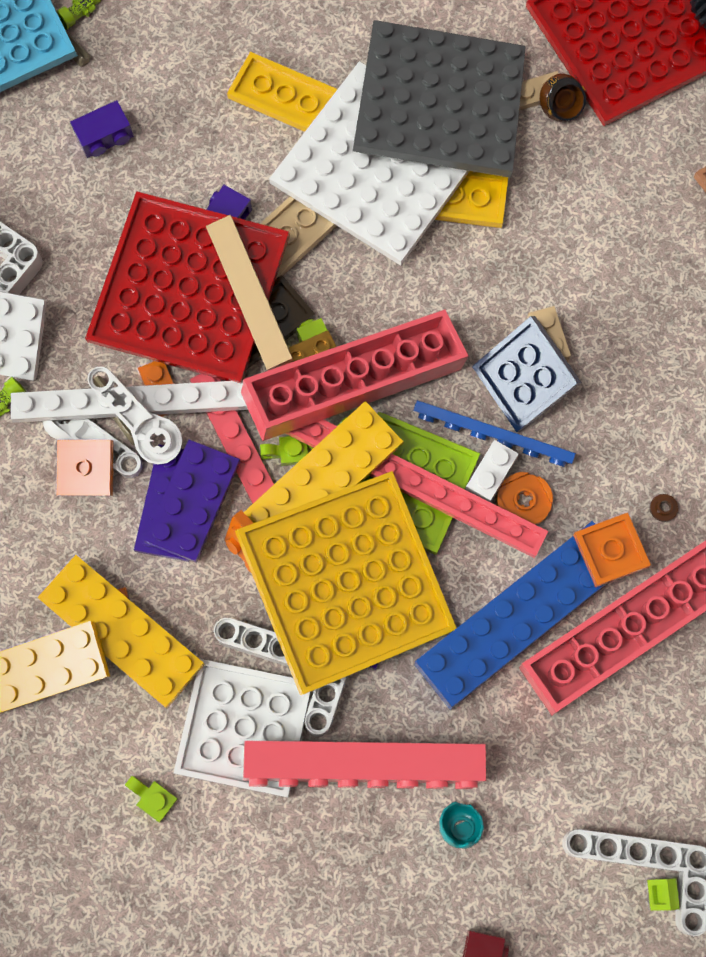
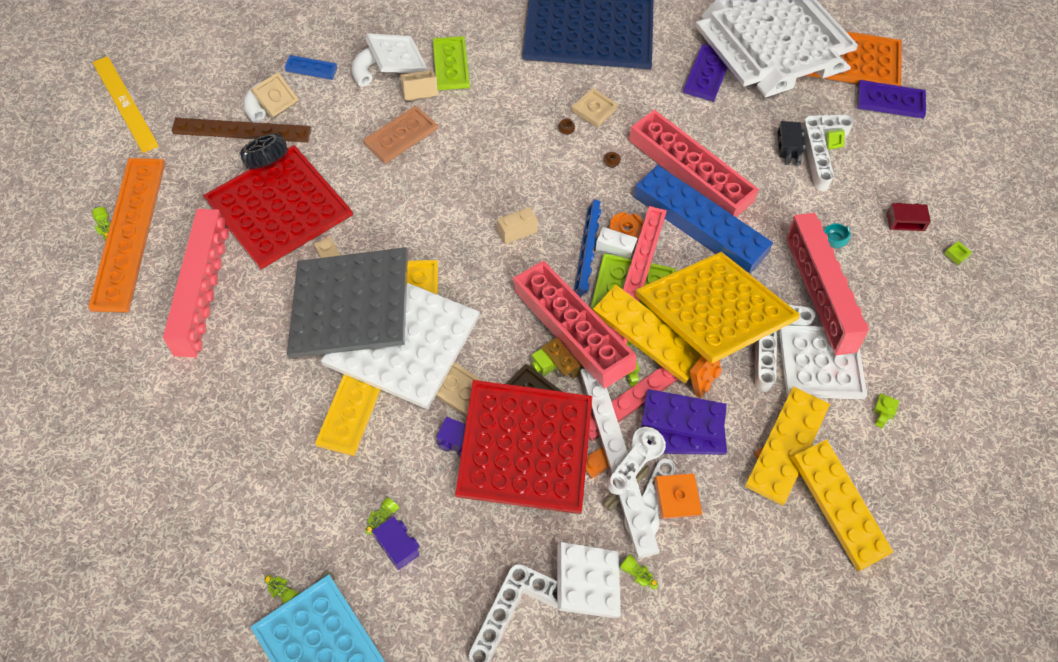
camera: 105 degrees left, 15 degrees down
tan tile [206,215,294,371] -> none
plate [472,316,582,432] -> none
reddish brown piece [539,74,586,122] -> none
orange plate [573,512,651,587] -> none
none -> lime piece [365,497,400,535]
none -> black hinge [777,121,805,166]

